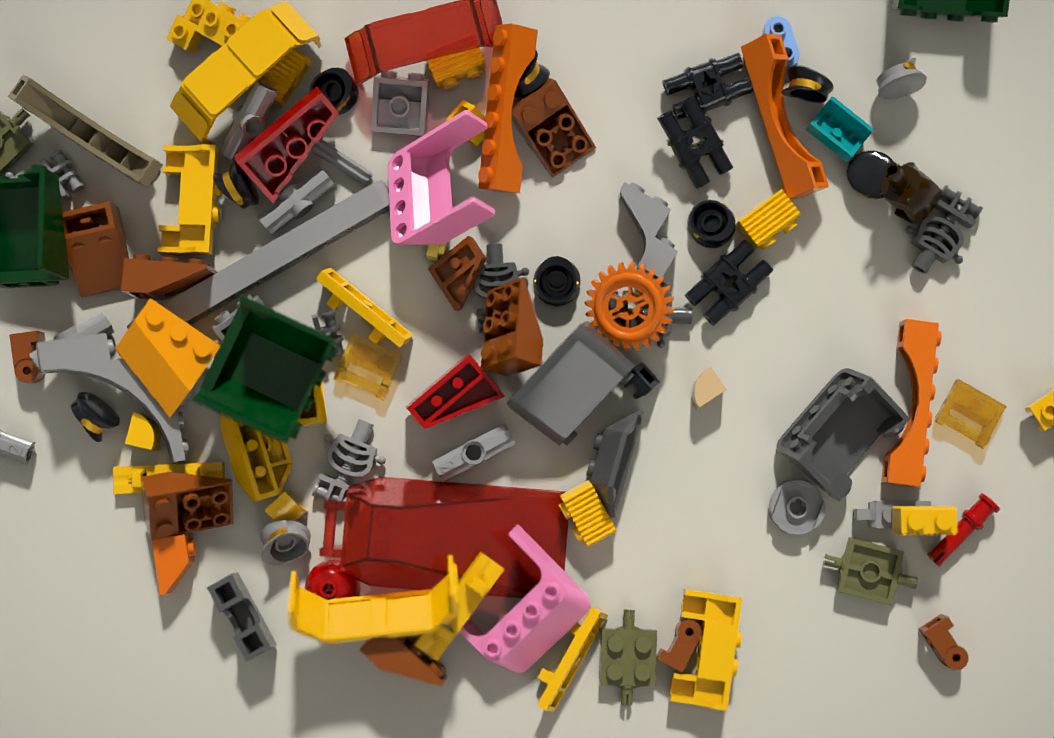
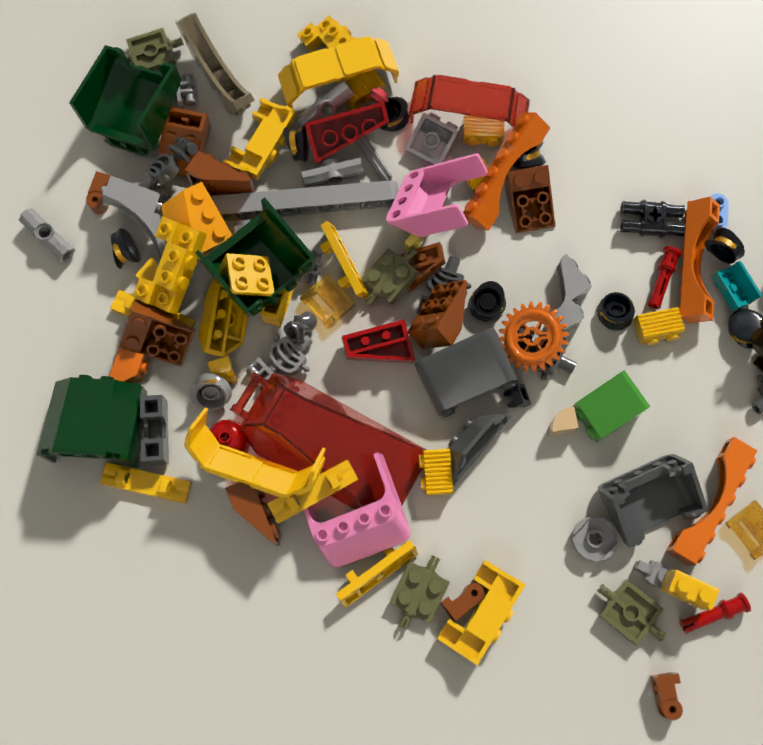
camera: 20 degrees right, 10 degrees down
light grey piece [432,423,516,482] -> none
black pin [657,96,733,189] -> none
black pin [685,240,773,326] -> none
none -> dark green windscreen [37,375,147,467]
none -> yellow hinge [100,462,192,504]
none -> yellow bracket [132,216,207,314]
none -> dark grey torso [138,137,198,190]
none -> yellow bracket [218,253,274,296]
none -> dark grey animal [283,312,317,344]
none -> olive plate [362,247,420,306]
none -> coral plate [369,87,388,103]
none -> bright green slope [573,370,651,443]
none -> red pin [647,246,682,309]

